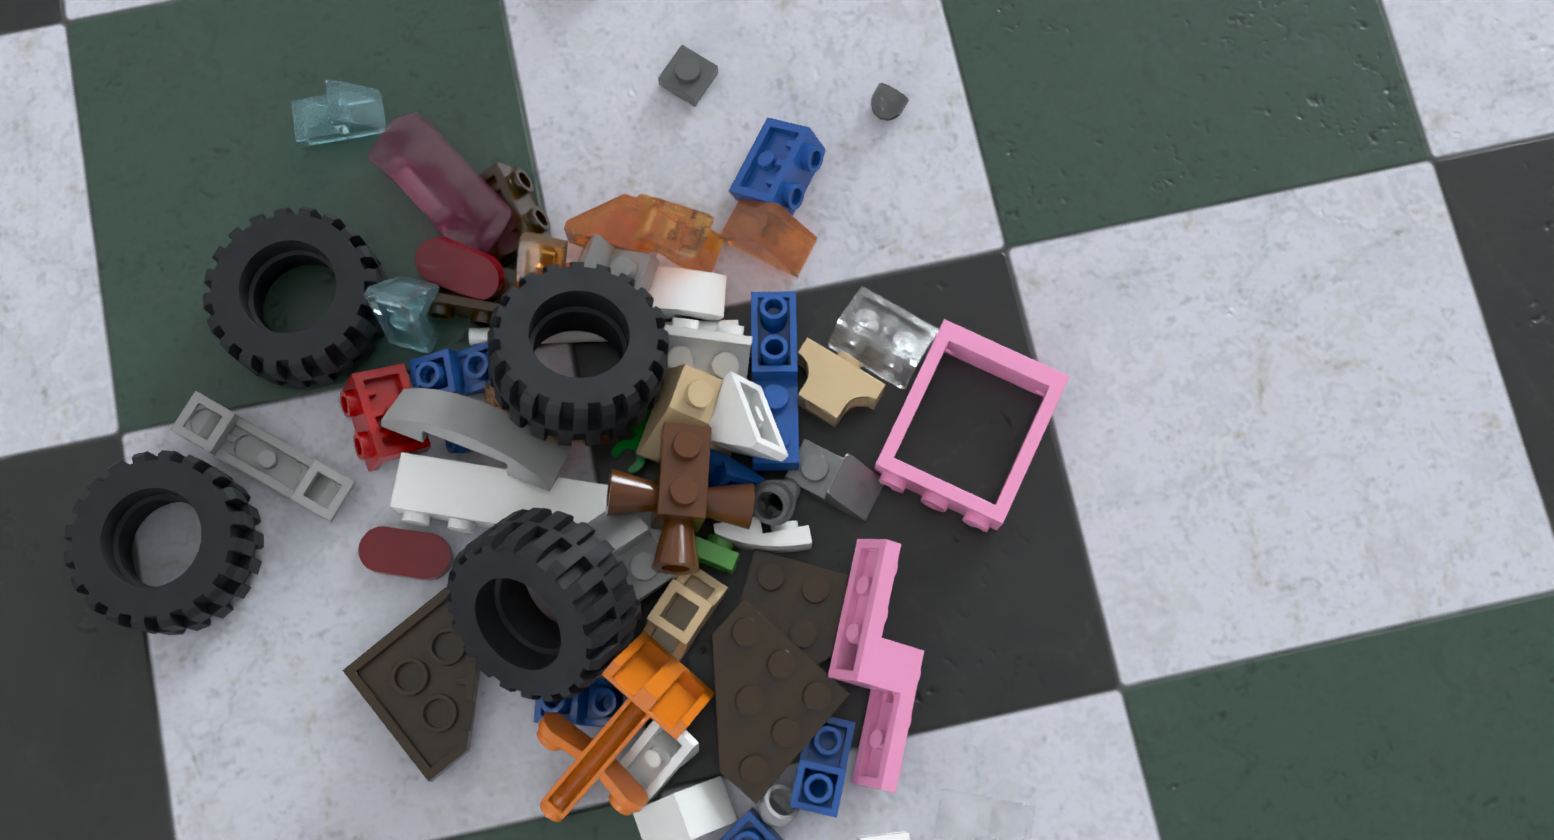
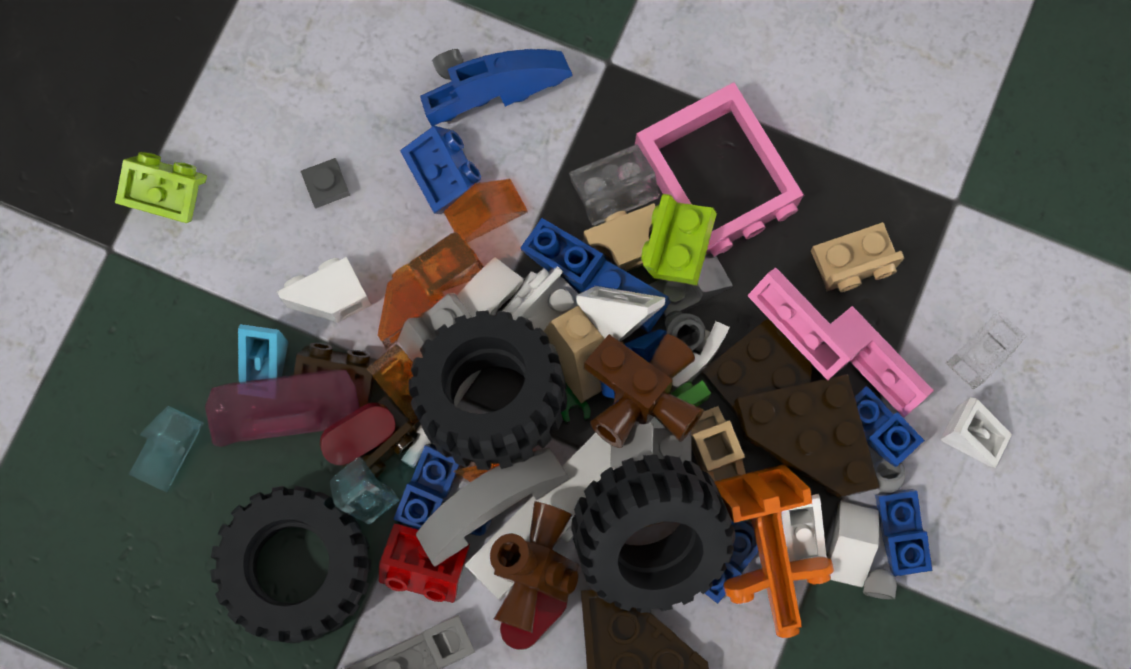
camera: 55 degrees left, 0 degrees up
none -> medium azure slope [238,324,288,398]
none -> white slope [277,257,372,323]
none -> blue slope [420,49,573,126]
none -> reddish brown brick [490,501,579,633]
none -> lime bracket [642,194,717,285]
none -> tan bracket [811,222,904,292]

